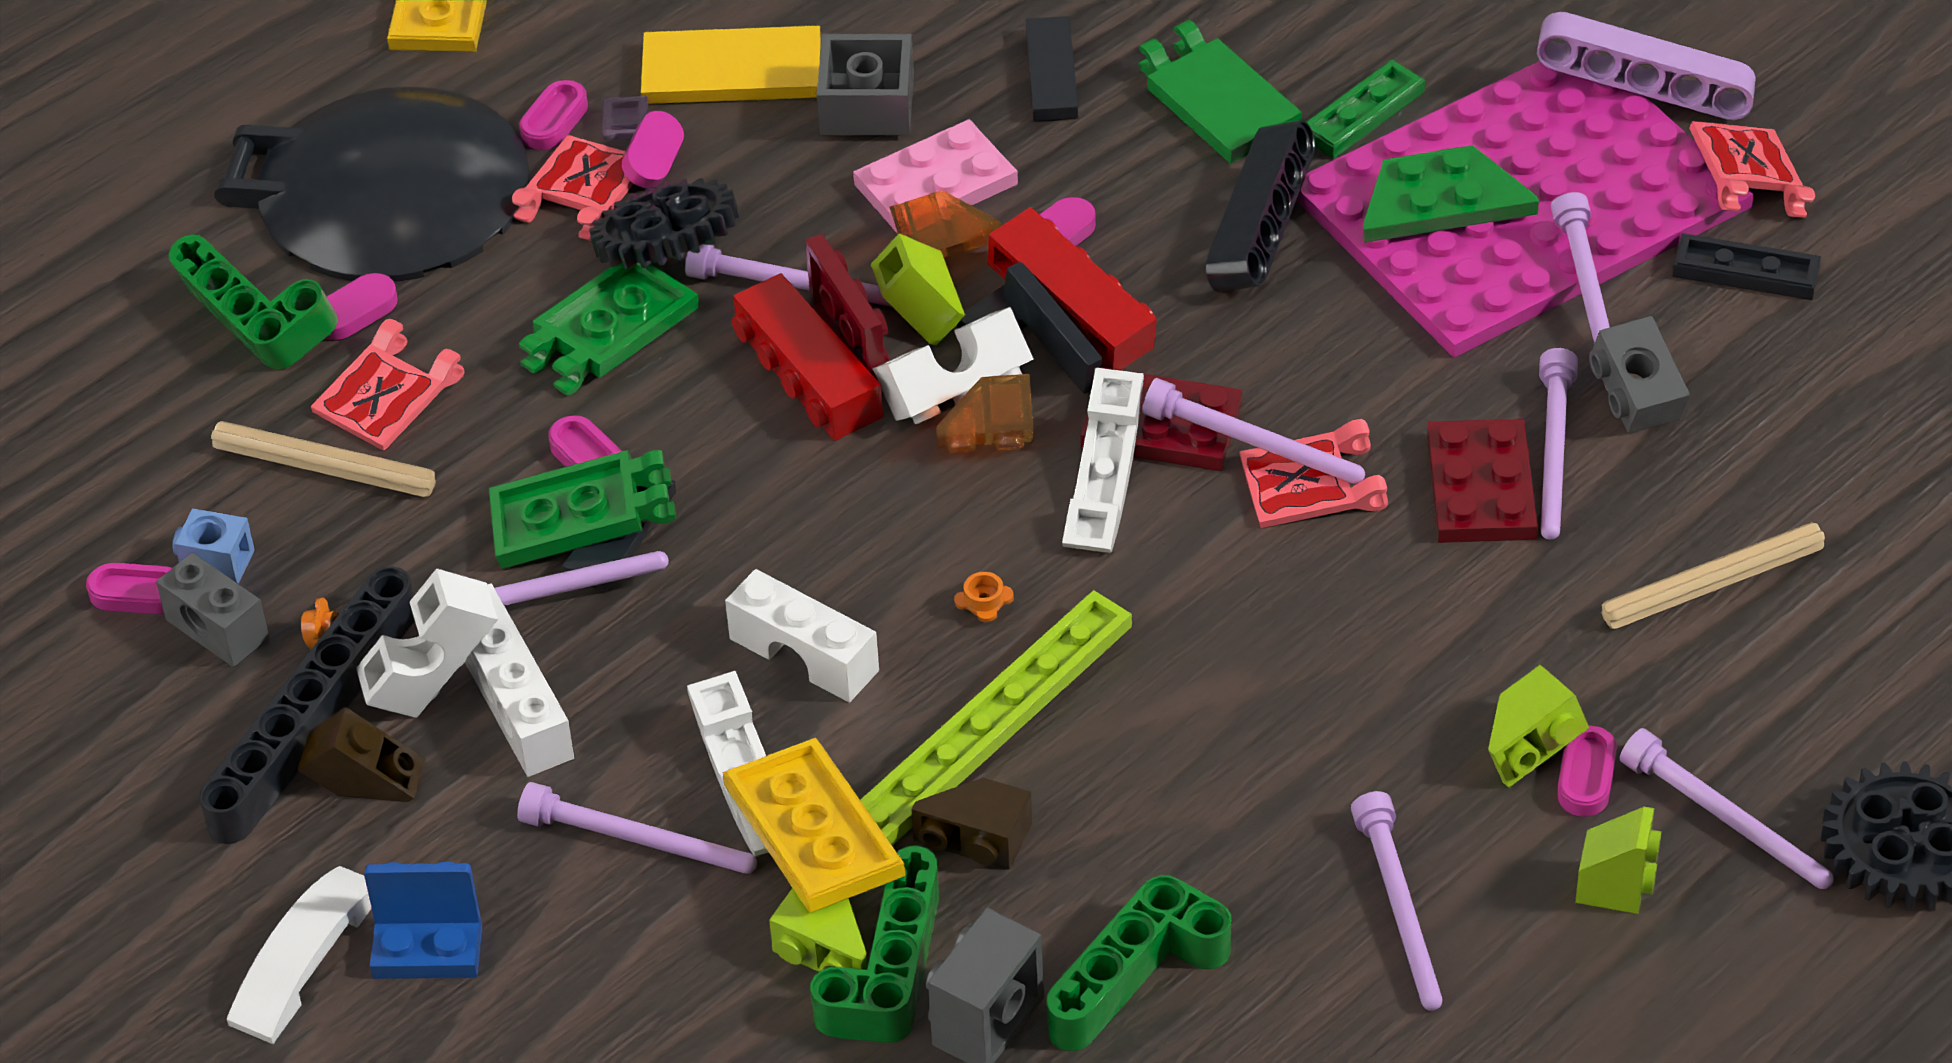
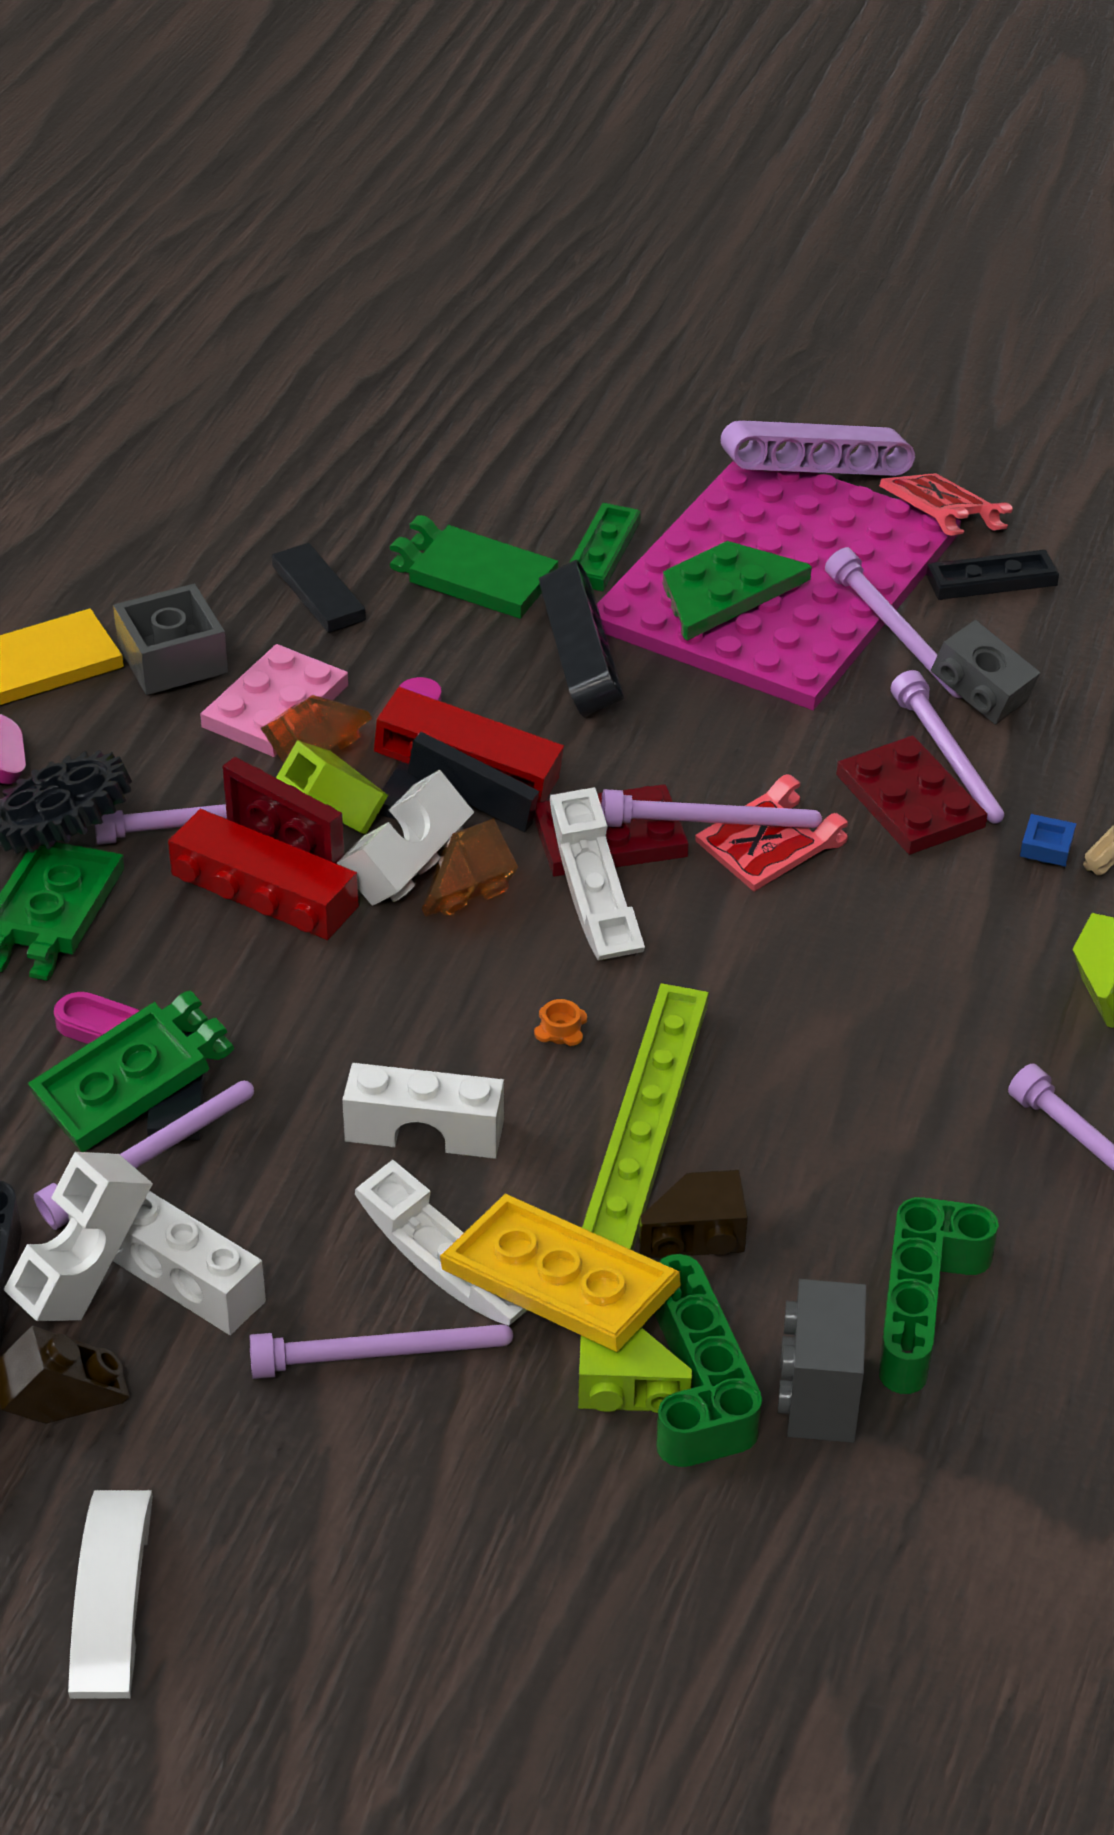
camera: 30 degrees left, 5 degrees down
blue bracket [364,862,483,979] -> none
none -> blue plate [1020,814,1076,867]

